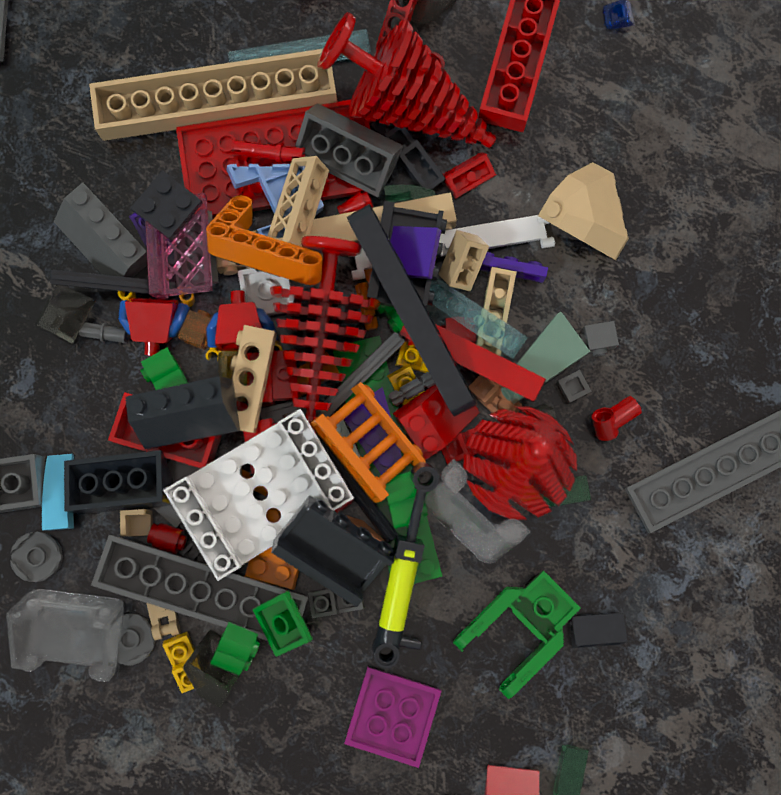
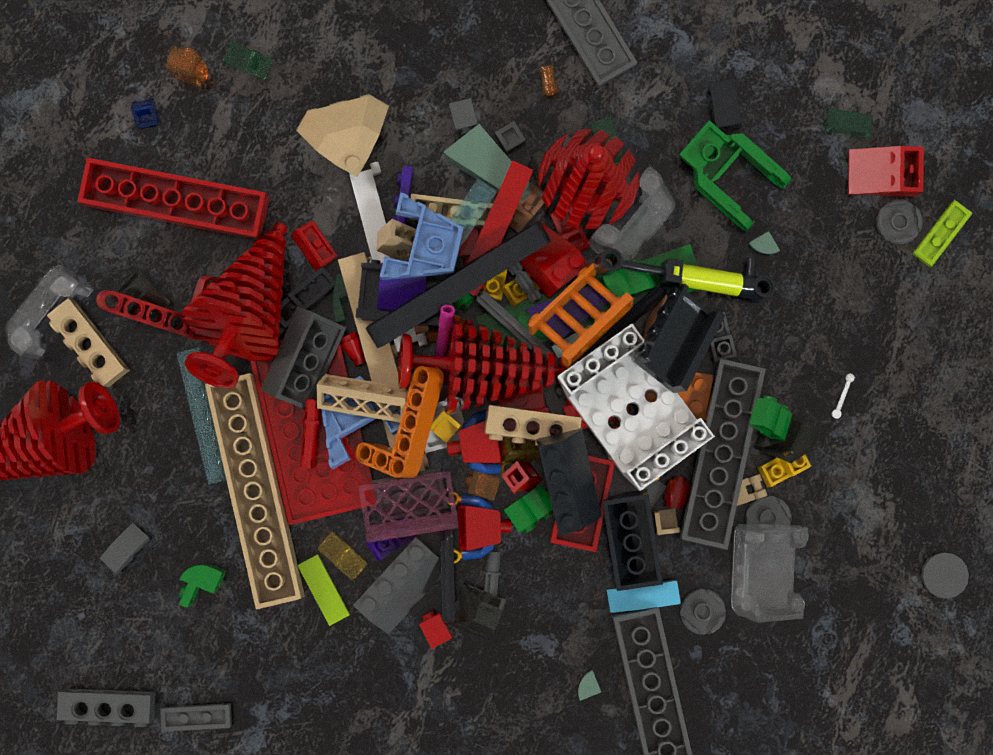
camera: 90 degrees left, 5 degrees up
black plate [131,170,203,241] -> none
green slope [252,590,313,657] -> none
magenta plate [344,666,441,768] -> none
red piece [592,396,642,441] -> none
none -> clear orange brick [165,46,208,87]
none -> green brick [179,564,226,608]
none -> clear green slope [222,41,274,80]
none -> lime tile [297,554,350,626]
none -> clear yellow slope [317,531,368,581]
none -> medium blue wing [380,193,464,280]
none -> red brick [419,610,453,649]
none -> yellow panel [430,410,461,443]
none -> dark pink piece [434,305,455,375]
none -> red brick [501,461,542,494]
none -> clear orange pin [539,65,559,96]
none -> sand green tile [748,231,780,255]
none -> white hinge [832,373,855,418]

